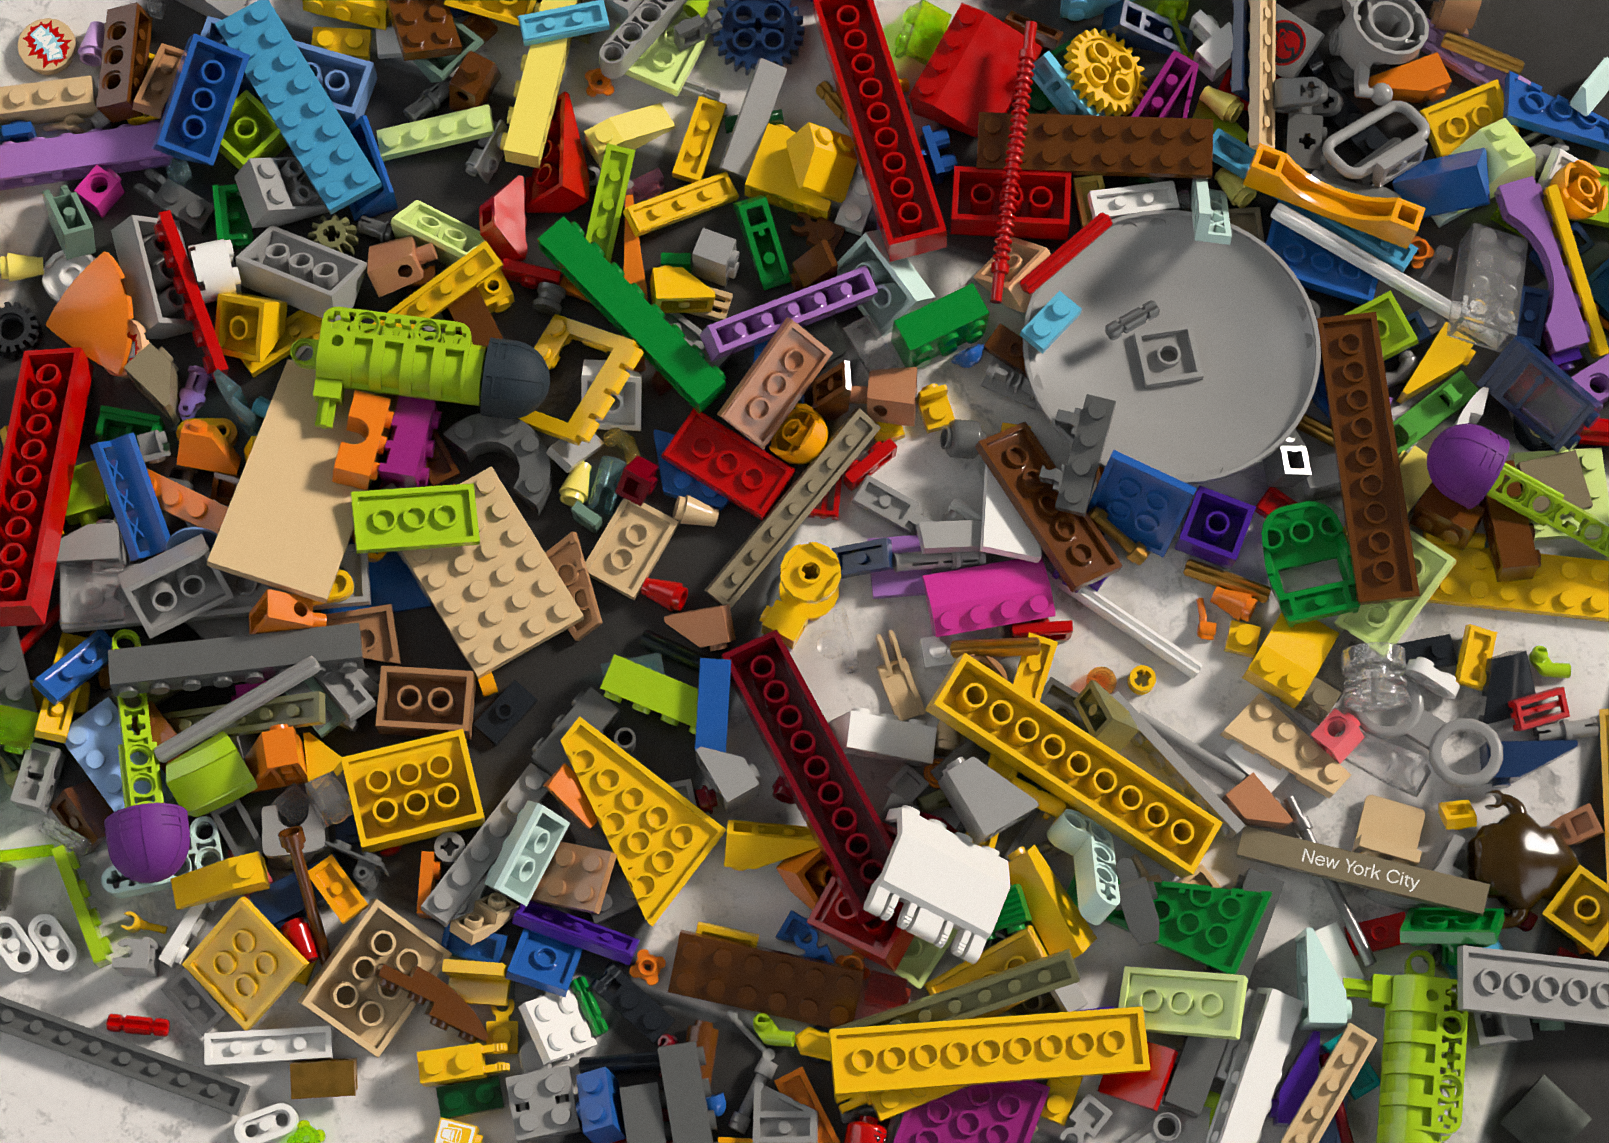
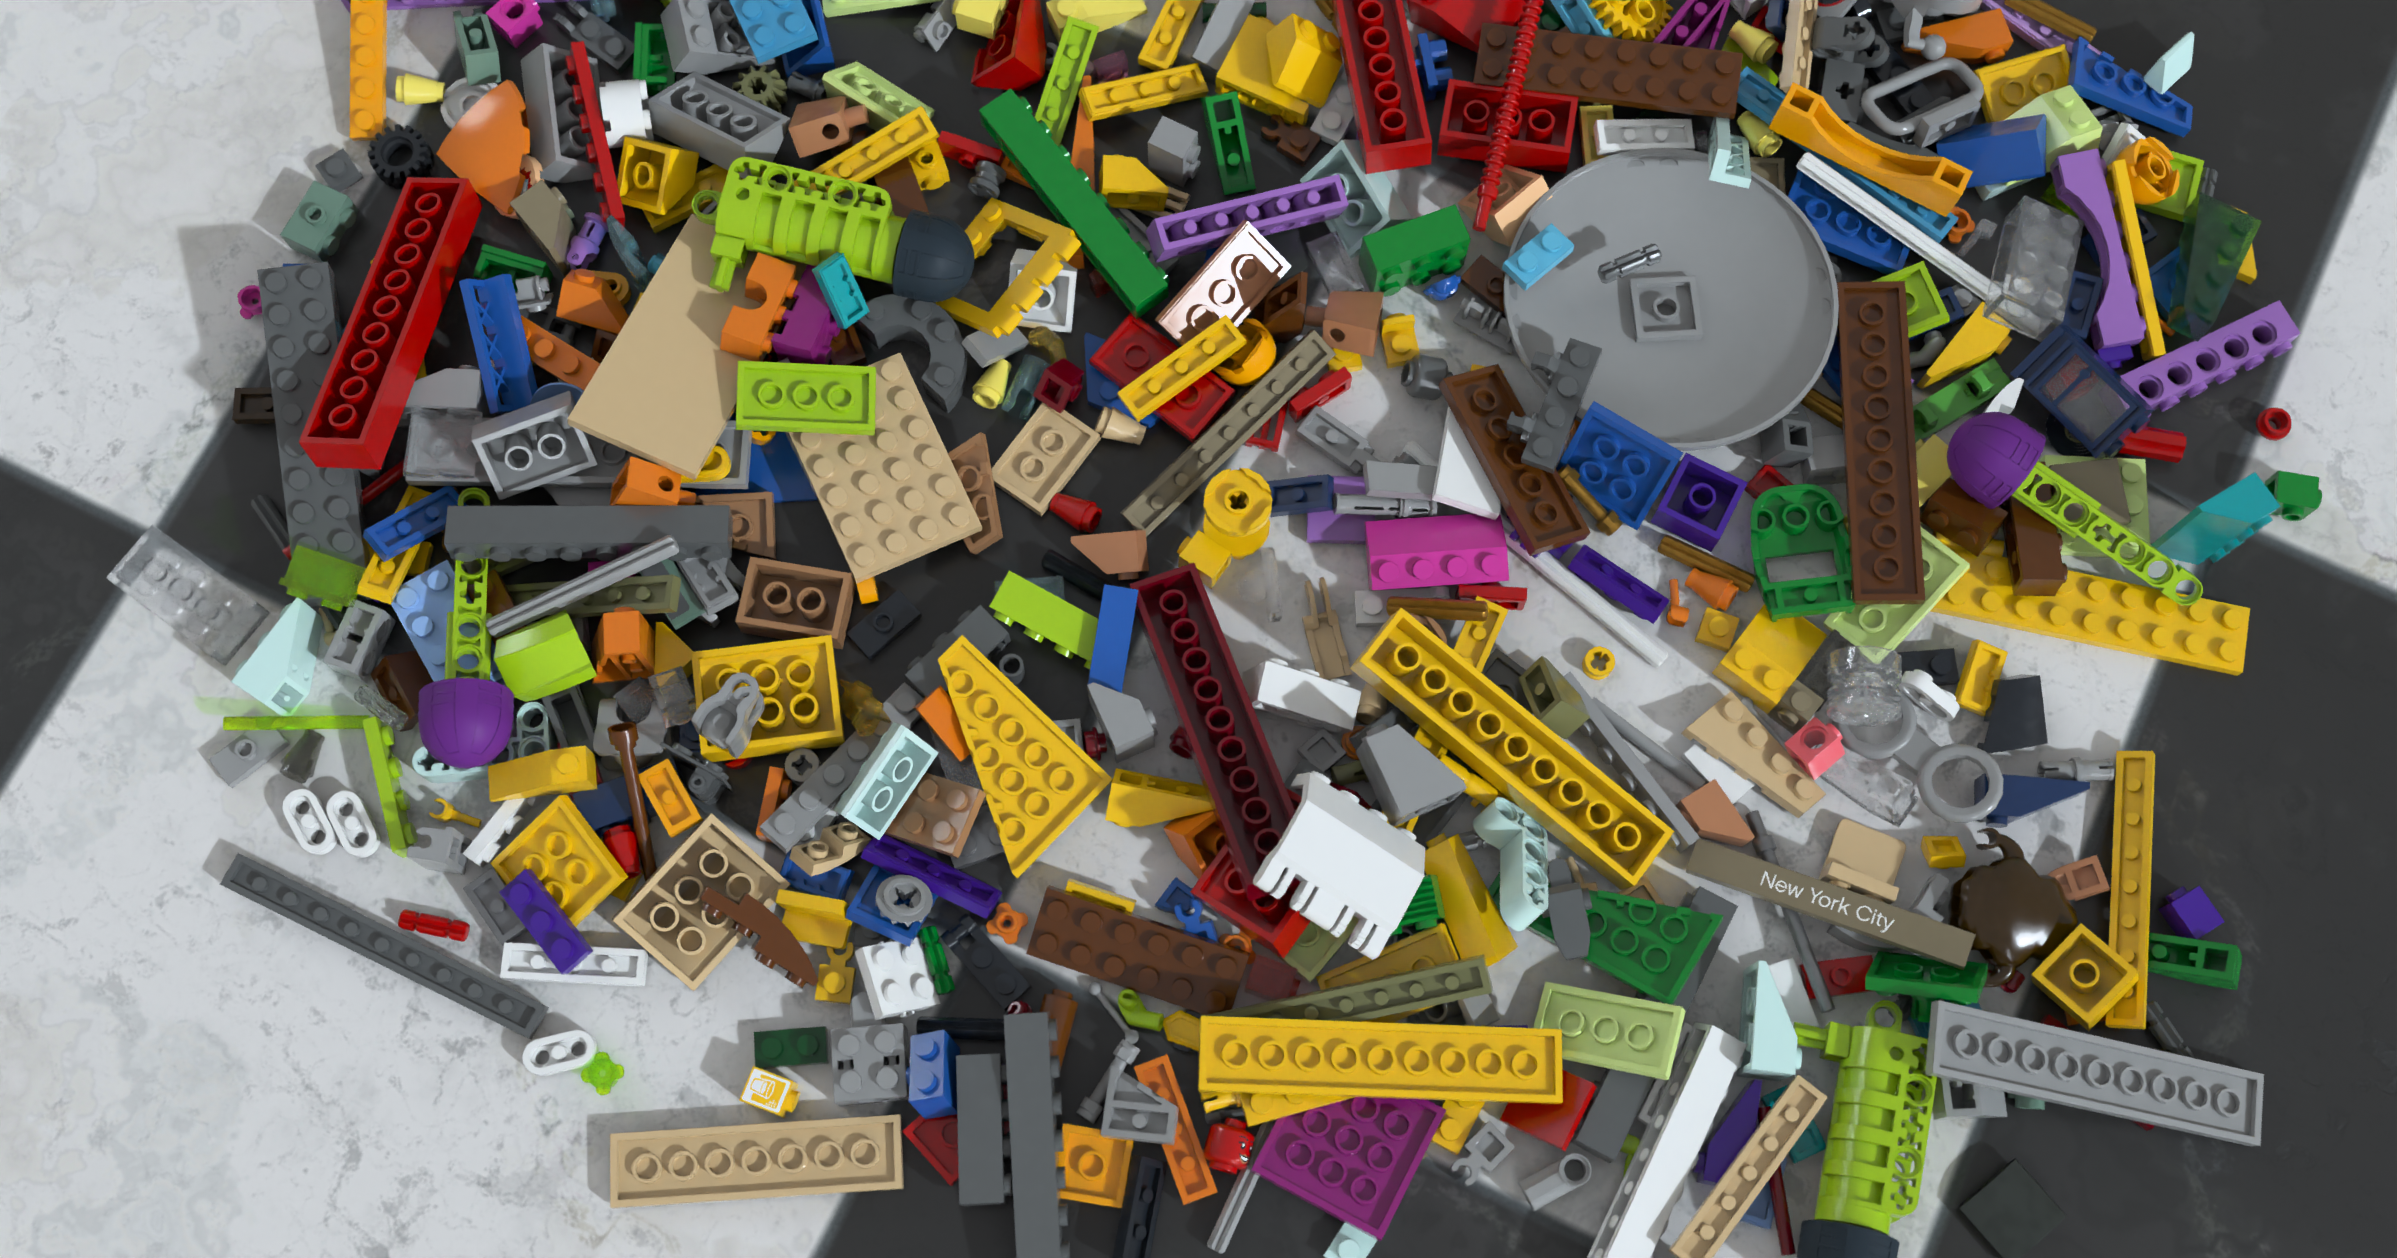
camera: 10 degrees right, 0 degrees up
lime torso [65,460,111,527] -> none
pearl gold hinge [290,1058,358,1099] -> none
yellow hinge [417,1043,510,1087] -> none
slope [479,175,528,263] -> none
sand green tile [571,501,603,534] -> none
green plate [661,253,691,273] -> none
blue hinge [706,1092,726,1117] -> none
reddish brown slope [789,239,838,291] -> none
red axle [1019,212,1113,295] -> none
clear orange plate [1086,667,1117,694] -> none
red tile [1508,687,1570,732] -> none
lime arm [1529,646,1571,678] -> none
none -> dark purple plate [499,869,593,974]
none -> light grey piece [691,672,765,759]
none -> teal plate [812,252,870,329]
none -> clear yellow hinge [839,679,891,736]
none -> light grey gear [875,875,933,927]
none -> yellow plate [1117,315,1247,422]
none -> dark purple plate [1567,544,1670,624]

